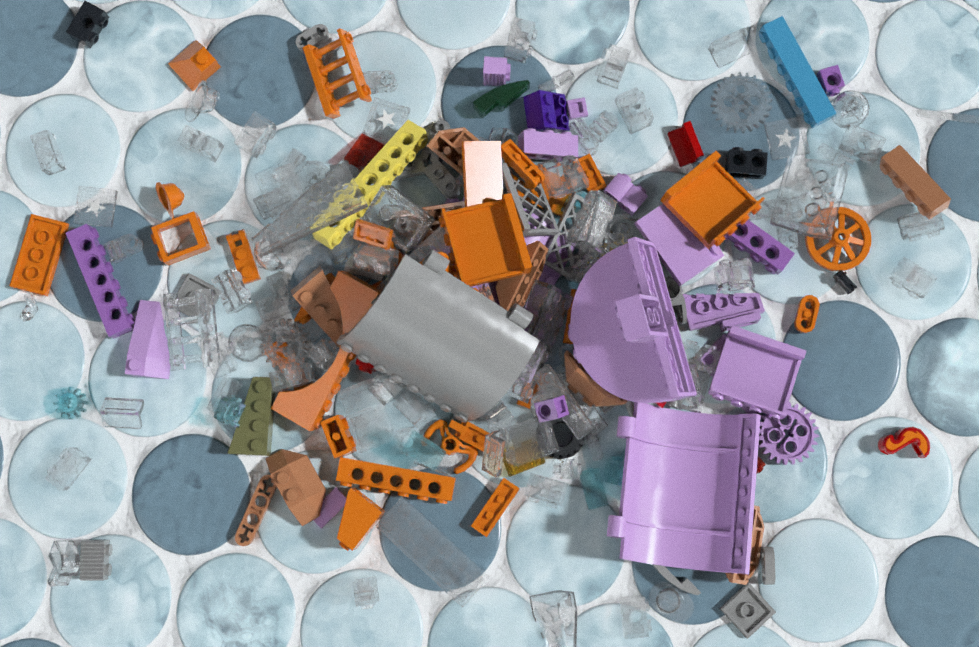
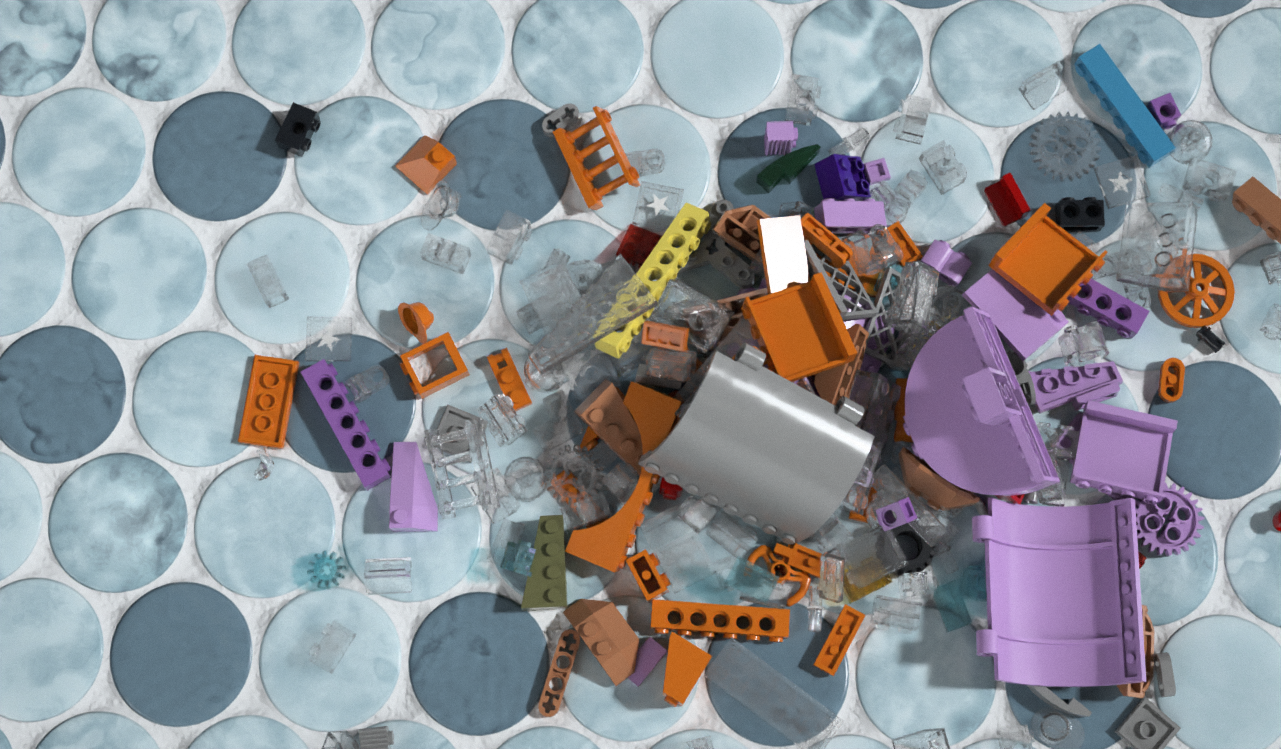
camera: 10 degrees left, 5 degrees down
none -> clear axle [806,586,824,632]

